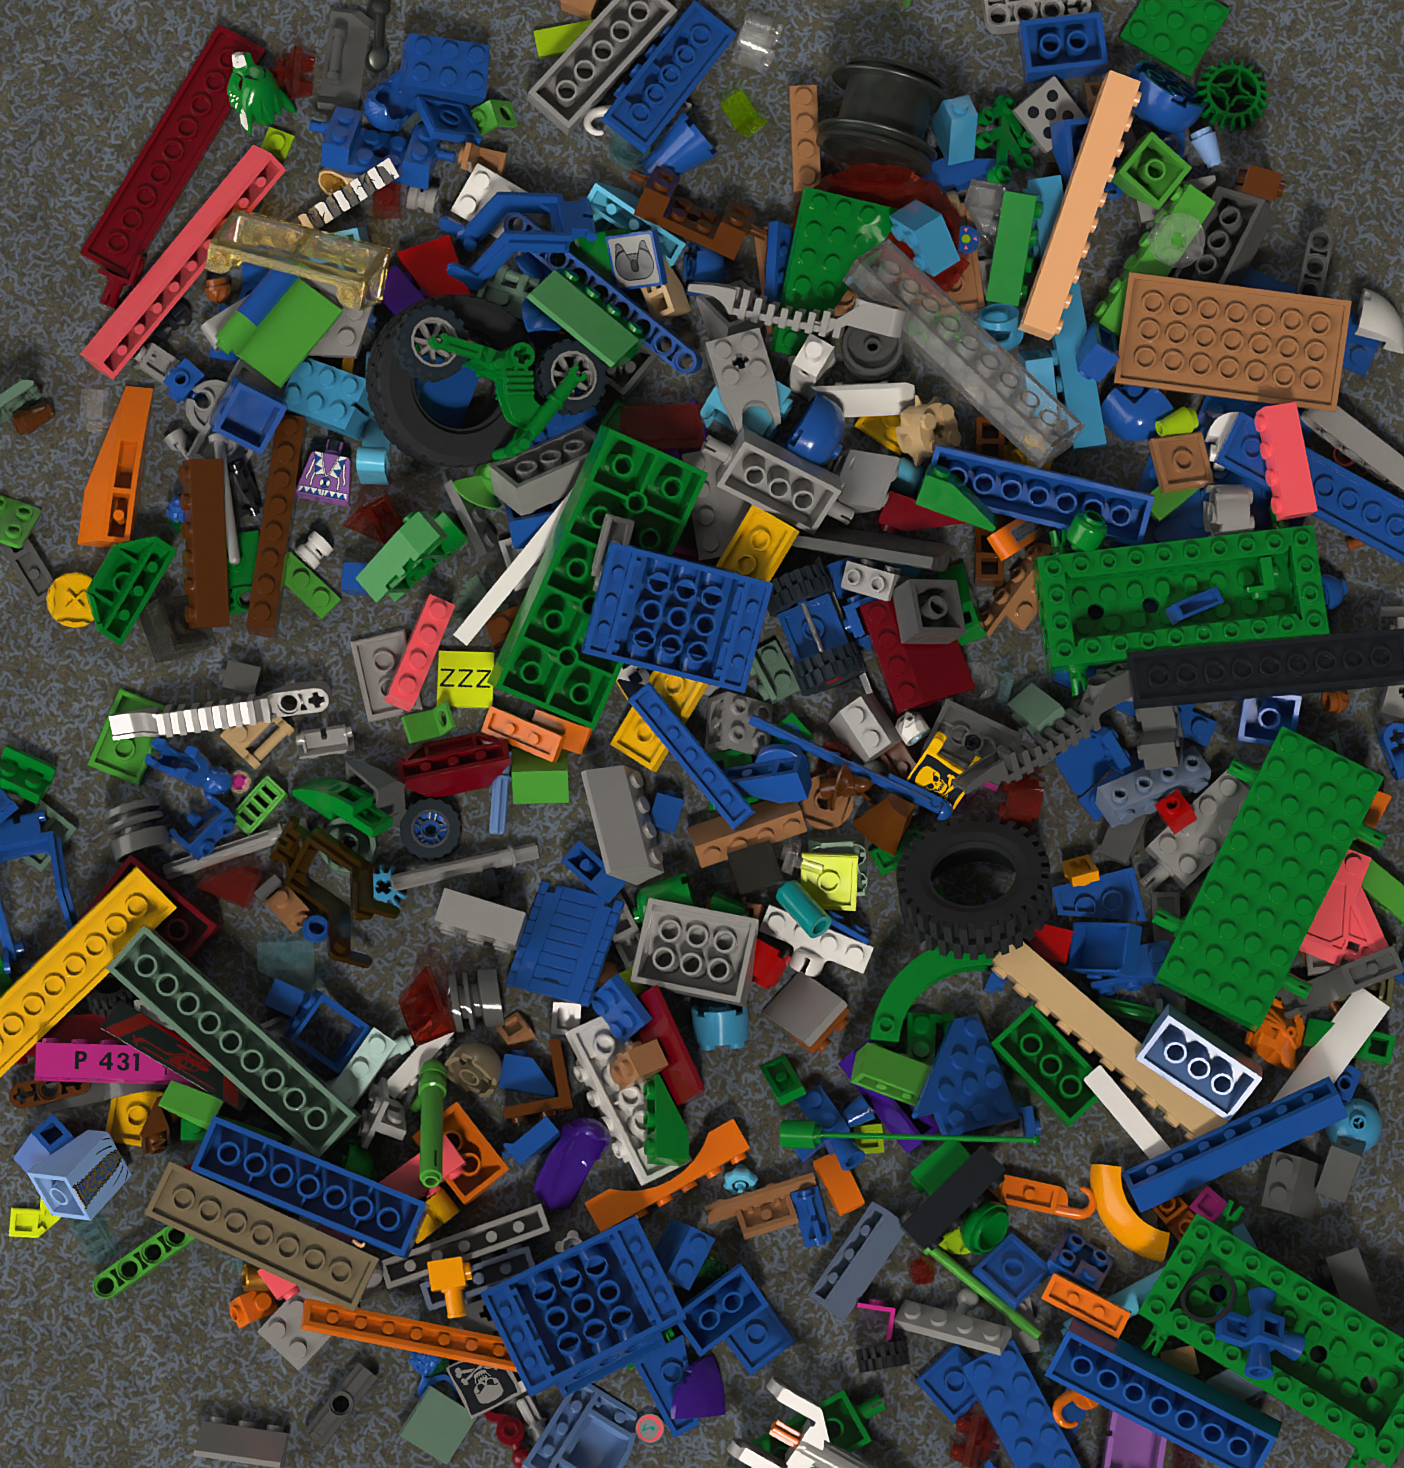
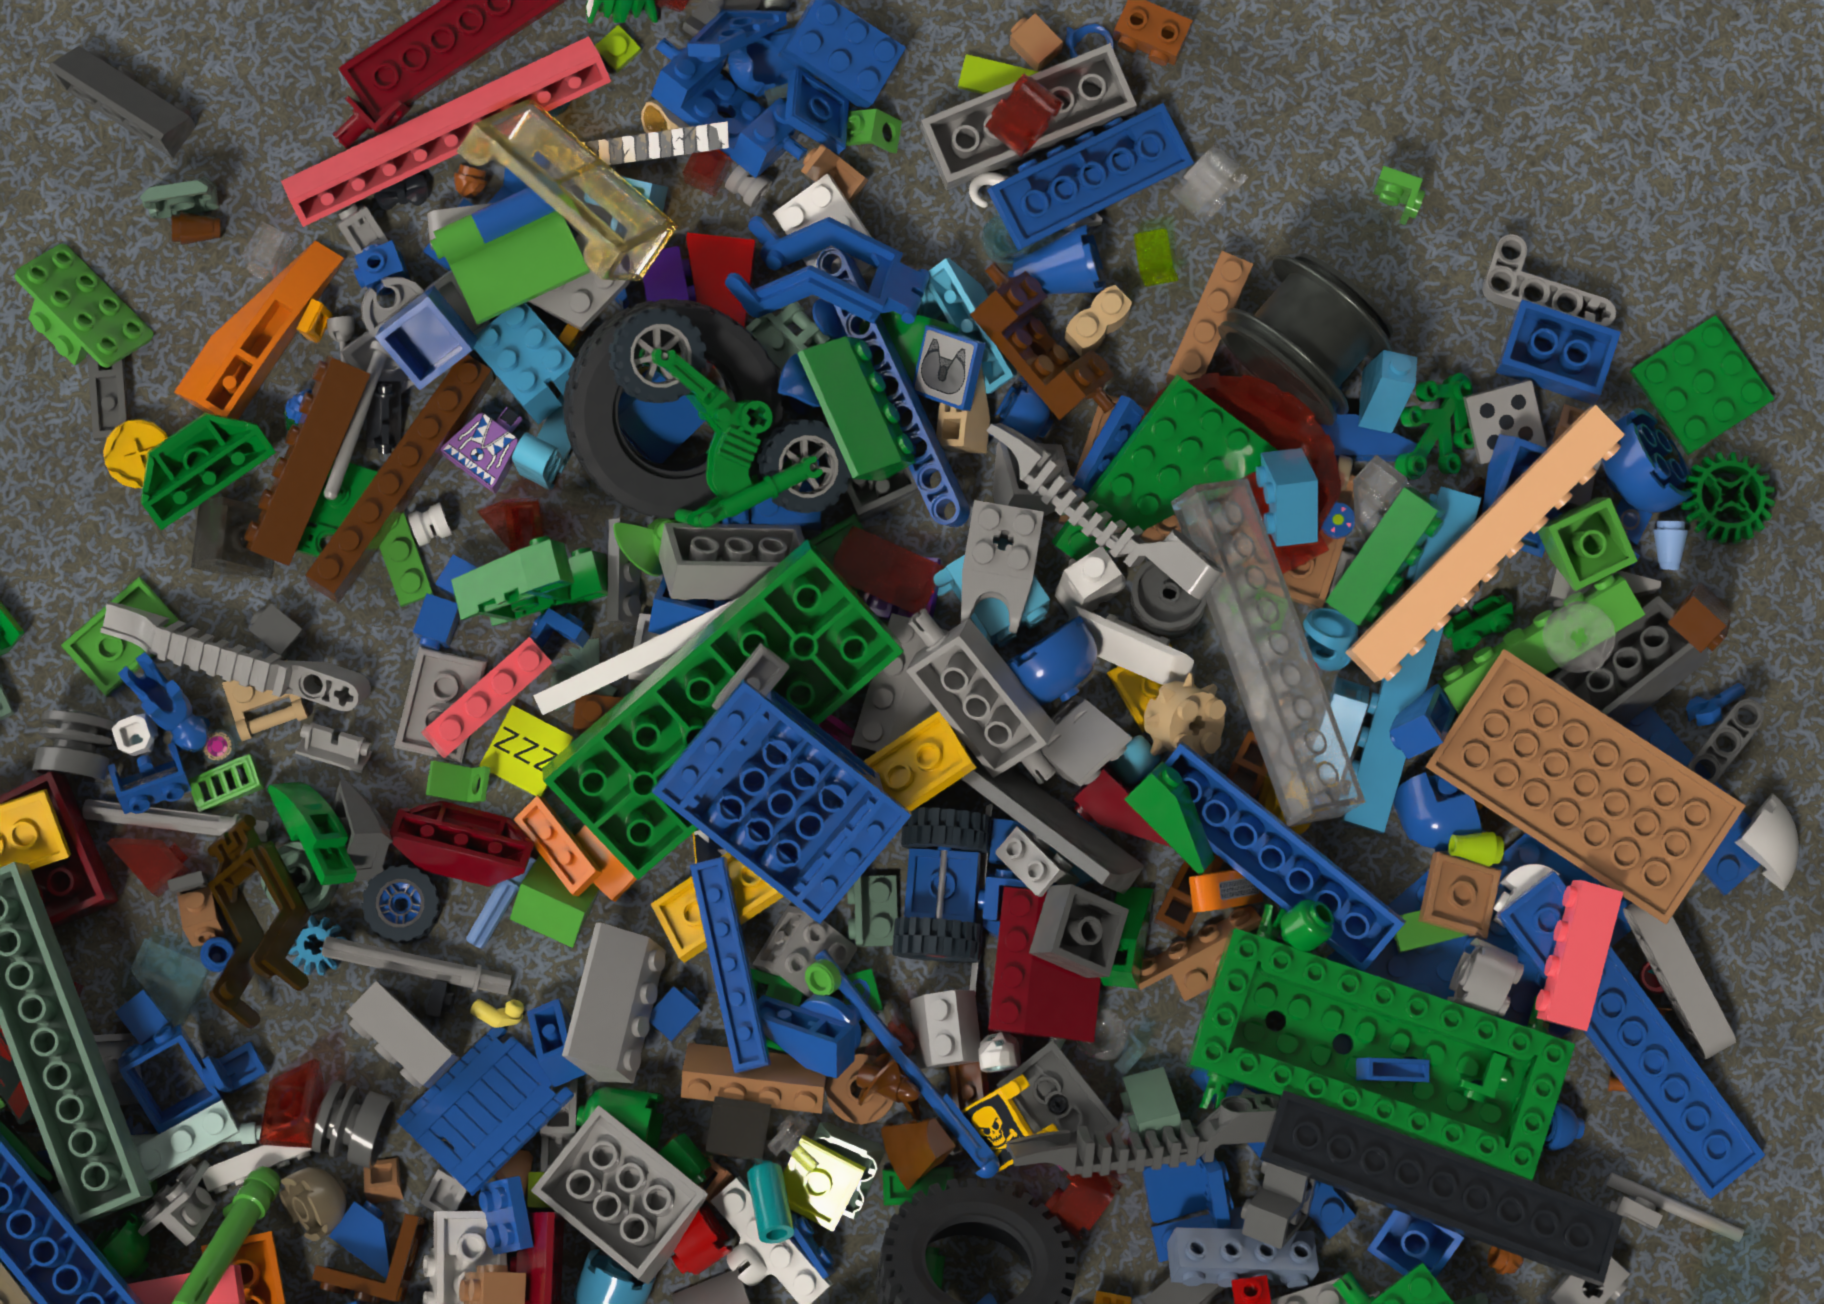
camera: 30 degrees right, 0 degrees up
none -> white rock [112,713,159,756]
none -> blue bracket [202,1042,269,1094]
none -> light orange tile [296,299,333,343]
none -> blue brick [413,593,460,651]
none -> light yellow arm [470,999,524,1028]
none -> blue bracket [530,608,590,648]
none -> blue wing [687,9,787,61]
none -> bright green tile [805,959,841,996]
none -> clear red brick [985,73,1064,157]
none -> tan brick [1065,285,1132,357]
none -> green hinge [1443,594,1514,653]
none -> blue bar [1686,683,1745,726]

